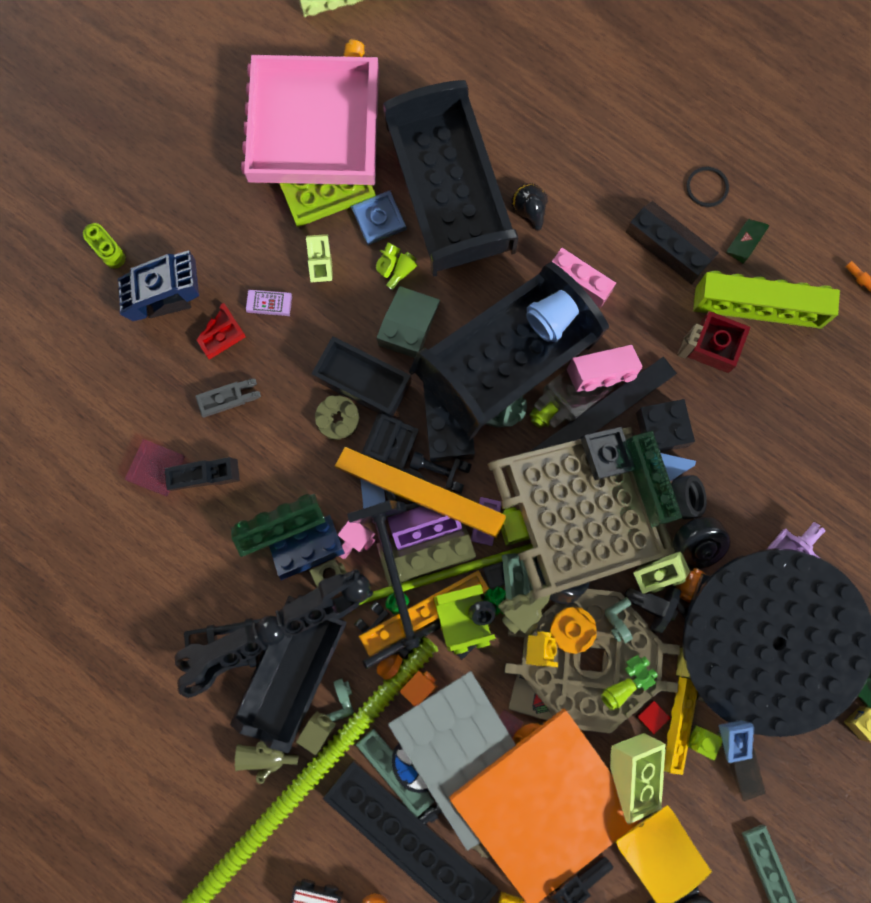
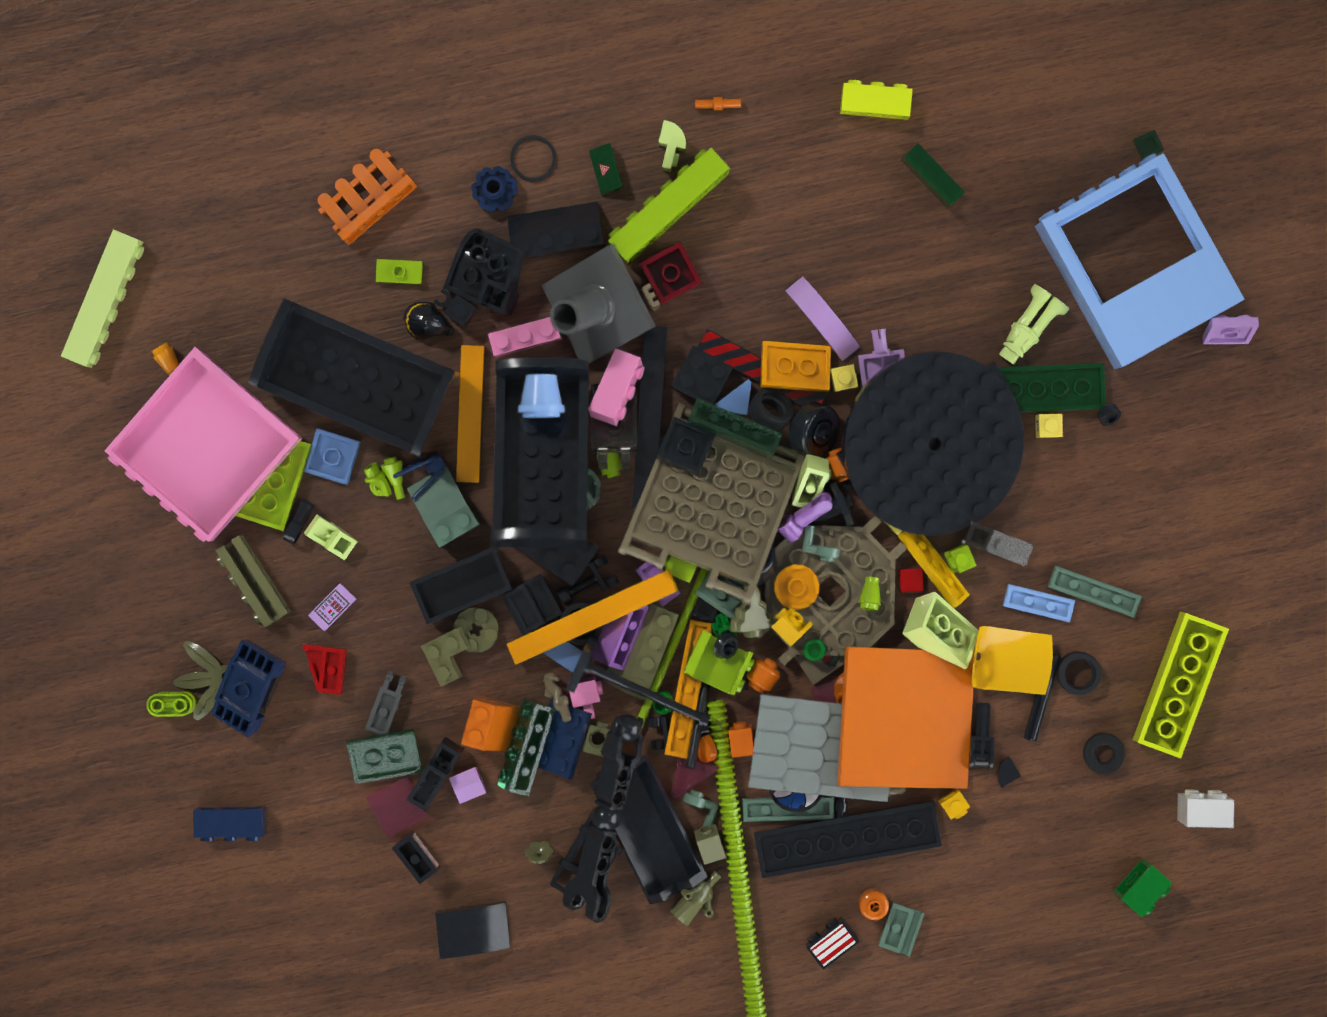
camera: 50 degrees left, 10 degrees up
bright green piece [625,655,658,691] -> none
medium blue slope [719,720,754,763] -> none
none -> olive plant [173,641,228,720]
none -> dark blue brick [193,807,266,842]
none -> olive brick [216,535,291,627]
none -> black piece [283,499,315,545]
none -> orange fence [318,149,418,246]
none -> clear green tile [346,729,423,784]
none -> lime plate [376,259,423,285]
none -> black brick [392,831,441,885]
none -> dark blue plant [393,451,446,500]
none -> olive plate [421,626,471,687]
none -> black brick [433,289,478,328]
none -> black slope [435,902,510,959]
none -> black slope [443,228,527,315]
none -> lavender piece [449,767,486,804]
none -> light orange tile [456,345,485,483]
none -> orange slope [461,695,522,751]
none -> dark blue plant [471,166,518,213]
none -> olive plant [525,841,554,864]
none -> dark grey piece [541,244,655,364]
none -> dark tan animal [543,673,571,722]
none -> yellowish green brick [658,120,686,172]
none -> clear pink tile [670,757,719,799]
none -> tile [697,328,827,406]
none -> orange head [747,658,780,693]
none -> light orange plate [760,341,831,392]
none -> medium lavender piece [777,492,832,542]
none -> lavender slope [785,276,860,361]
none -> green tile [803,638,826,661]
none -> light yellow brick [830,364,858,392]
none -> light blue tile [1002,584,1075,622]

